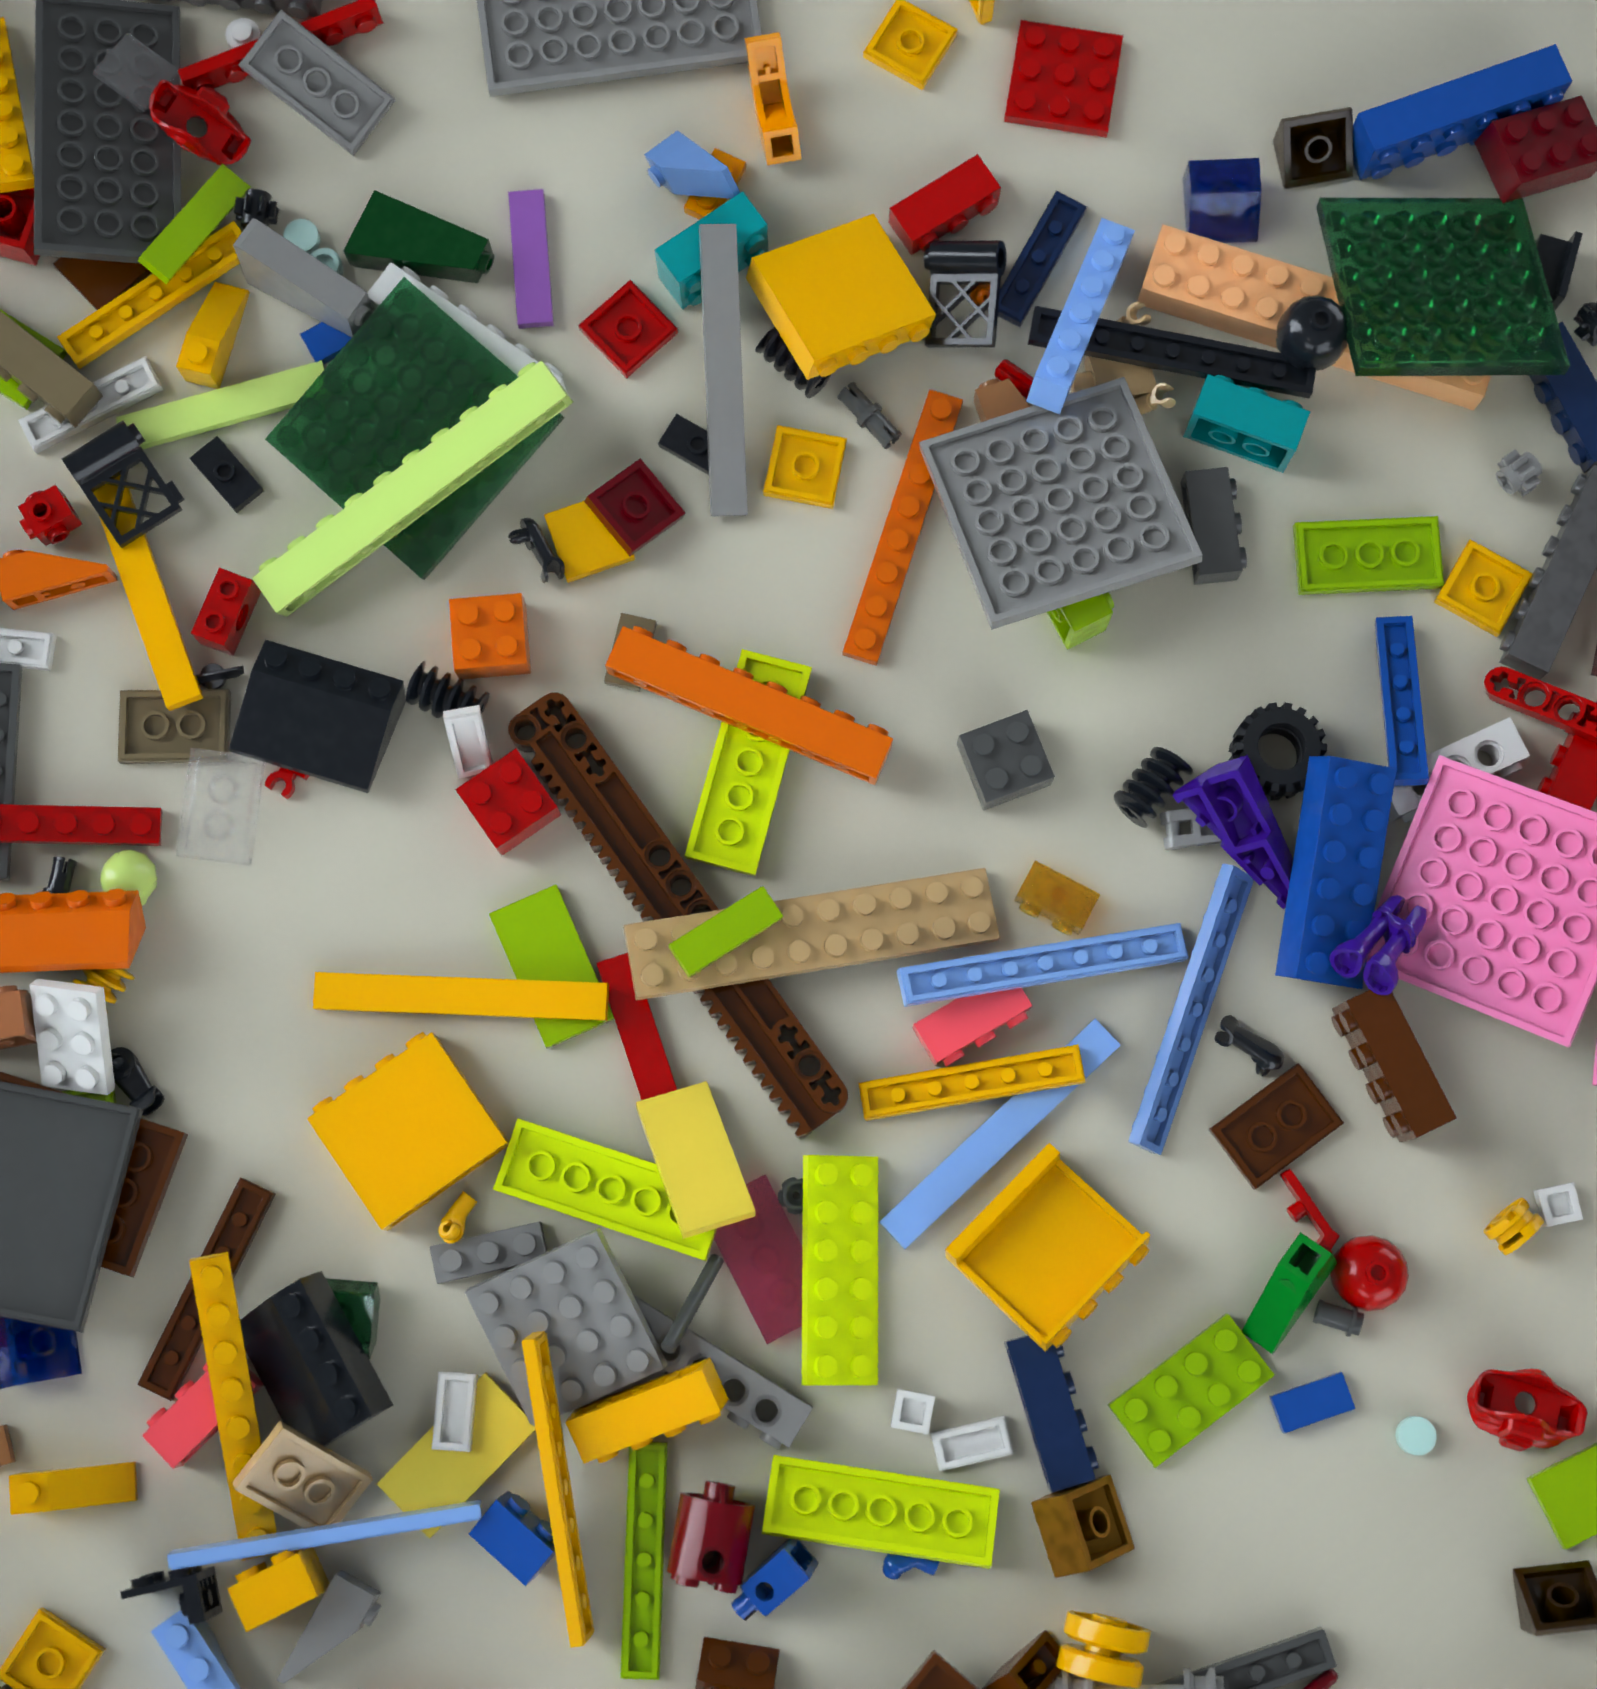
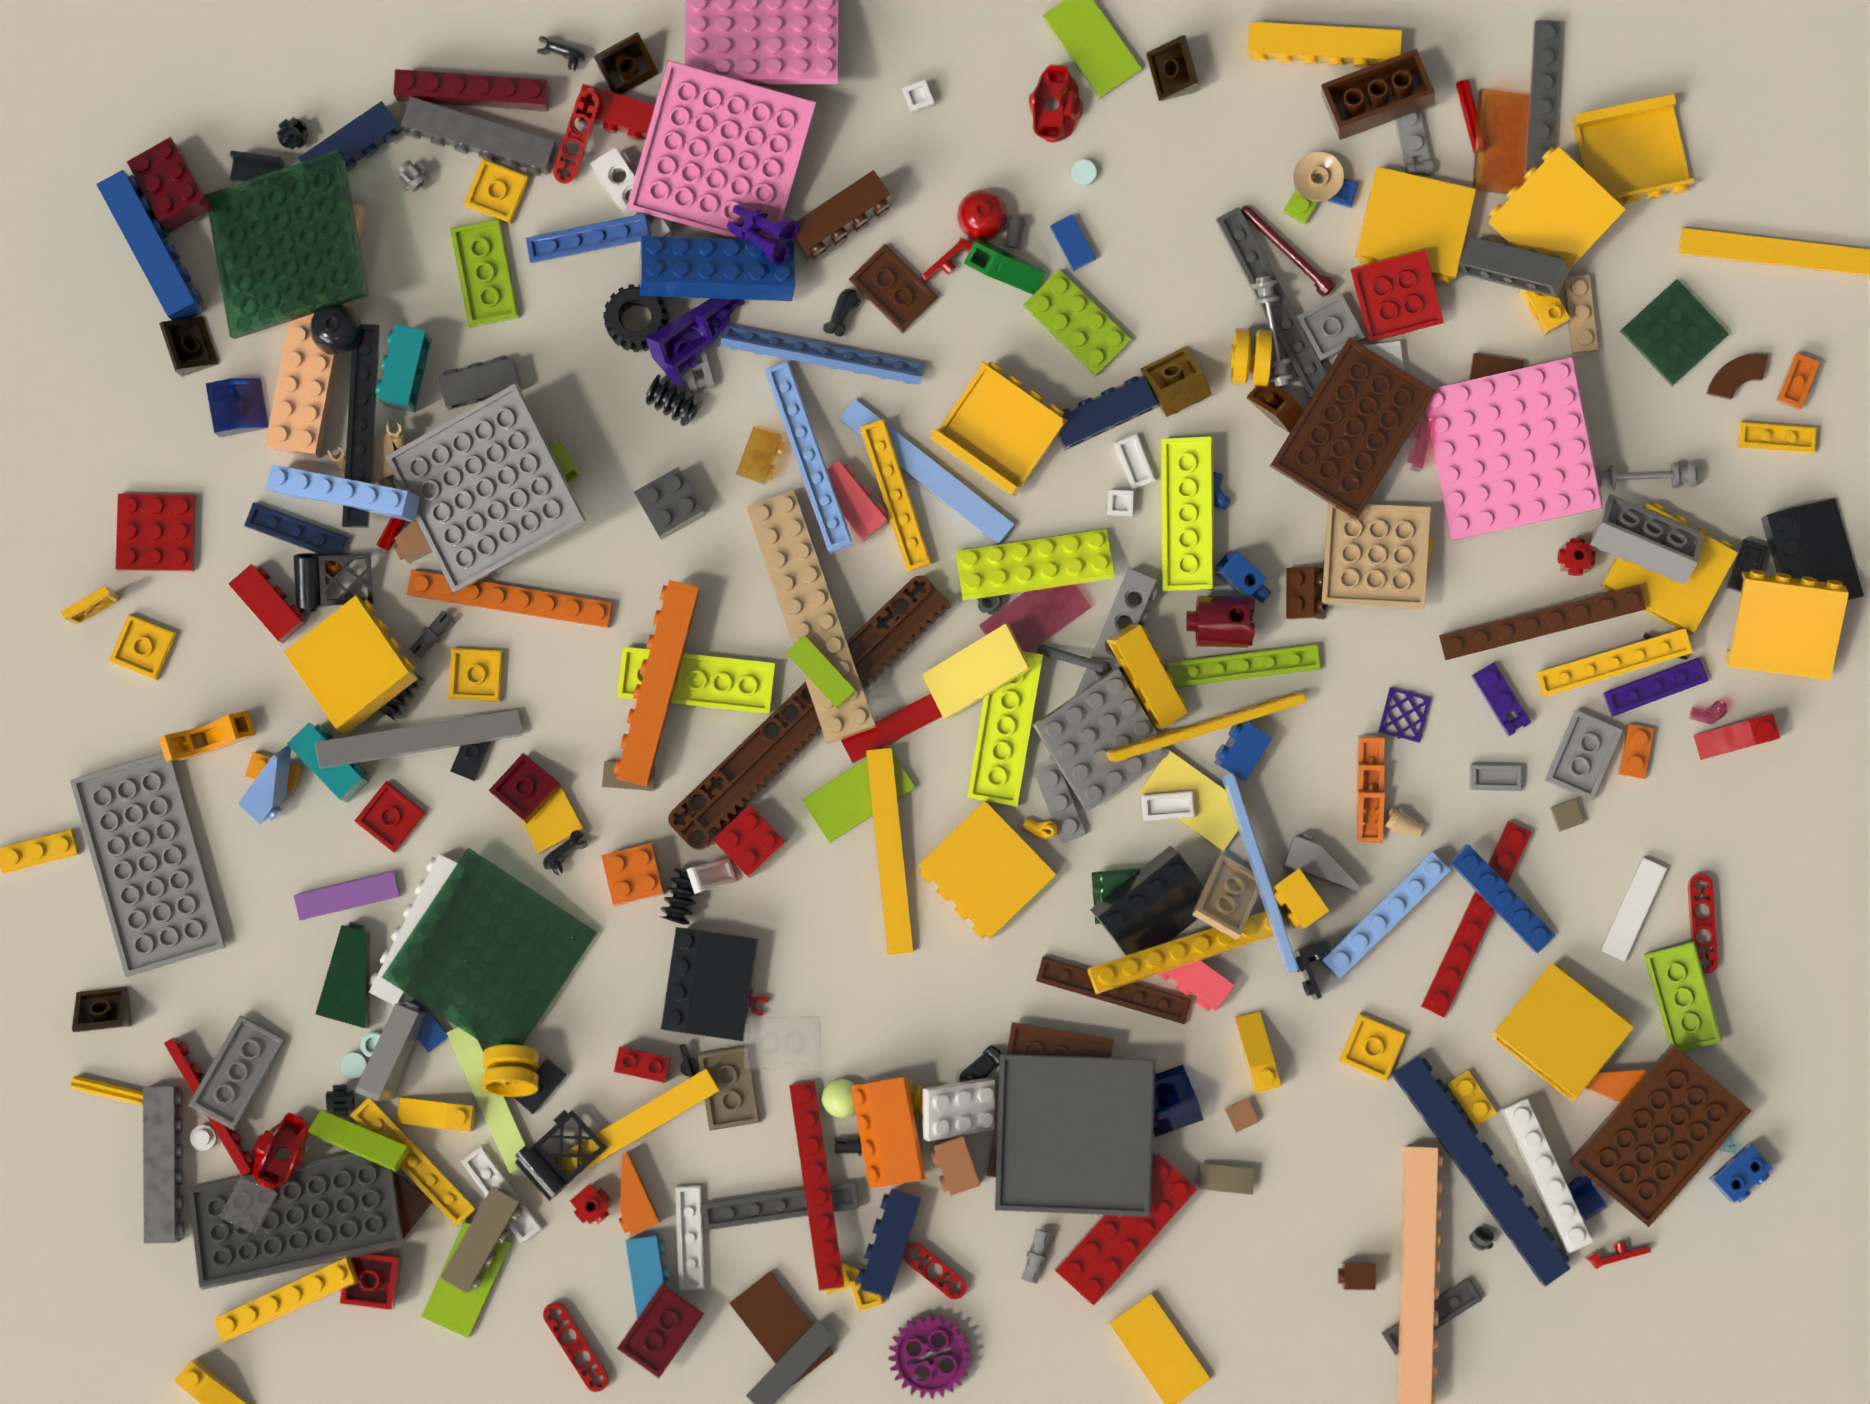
camera: 95 degrees left, 5 degrees up
yellowish green brick [252,360,573,617] -> none
yellow wheel [1483,1197,1544,1255] -> none
none -> yellow wheel [481,1045,540,1097]

